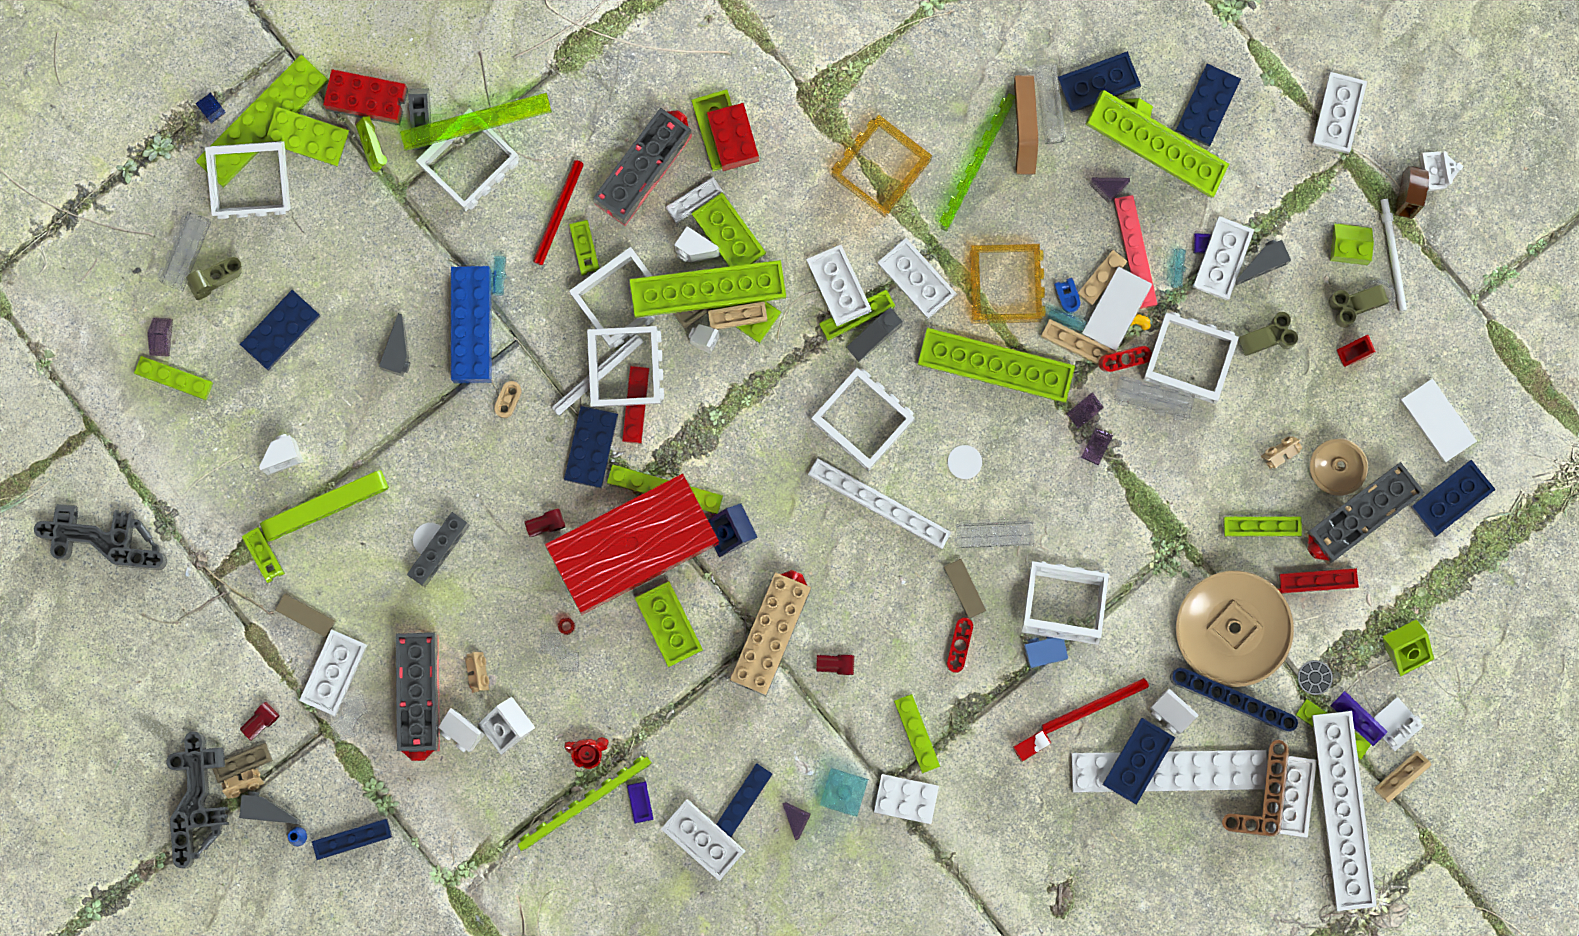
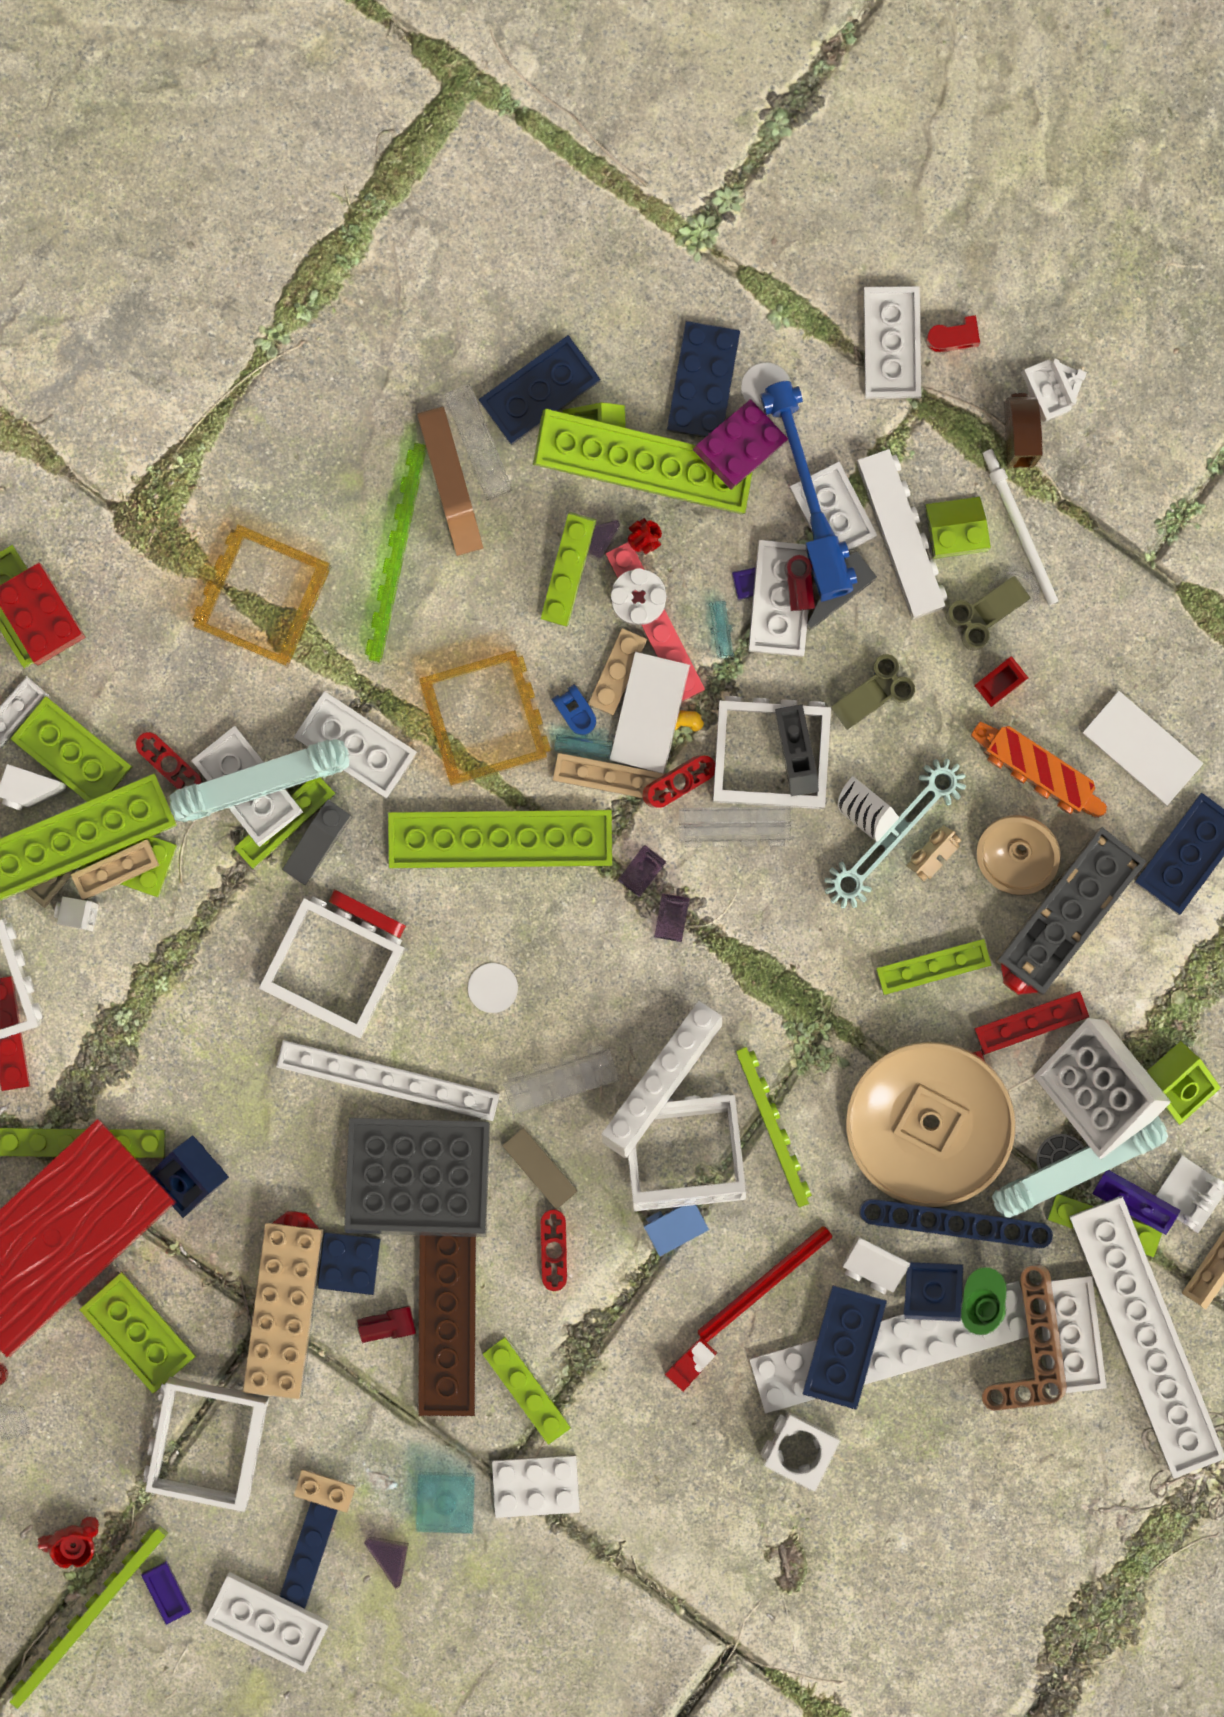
camera: 15 degrees left, 5 degrees up
none -> red beam [136,732,203,789]
none -> white window [143,1377,269,1512]
none -> light aqua arm [169,739,350,822]
none -> tan hinge [294,1469,356,1513]
none -> dark blue plate [318,1232,381,1295]
none -> red beam [328,889,406,938]
none -> dark grey piece [344,1118,490,1237]
none -> reddish brown plate [418,1235,476,1416]
none -> lime plate [540,512,597,627]
none -> white brick [602,1001,722,1159]
none -> white plate [611,568,667,625]
none -> red gear [628,518,662,554]
none -> magenta plate [693,399,788,490]
none -> lime plate [735,1047,812,1208]
none -> white sticker [741,362,790,412]
none -> blue bar [760,381,857,602]
none -> white brick [760,1411,840,1492]
none -> dark grey slope [775,704,819,796]
none -> dark red piece [784,555,815,611]
none -> white plate [790,462,877,551]
none -> light aqua arm [824,759,966,909]
none -> white brick [838,776,899,842]
none -> white brick [856,449,948,620]
none -> dark blue plate [904,1262,964,1322]
none -> red leg [926,315,980,352]
none -> bright green piece [961,1267,1007,1335]
none -> orange hinge [970,722,1107,818]
none -> light aqua arm [992,1116,1168,1218]
none -> white slope [1034,1018,1171,1159]

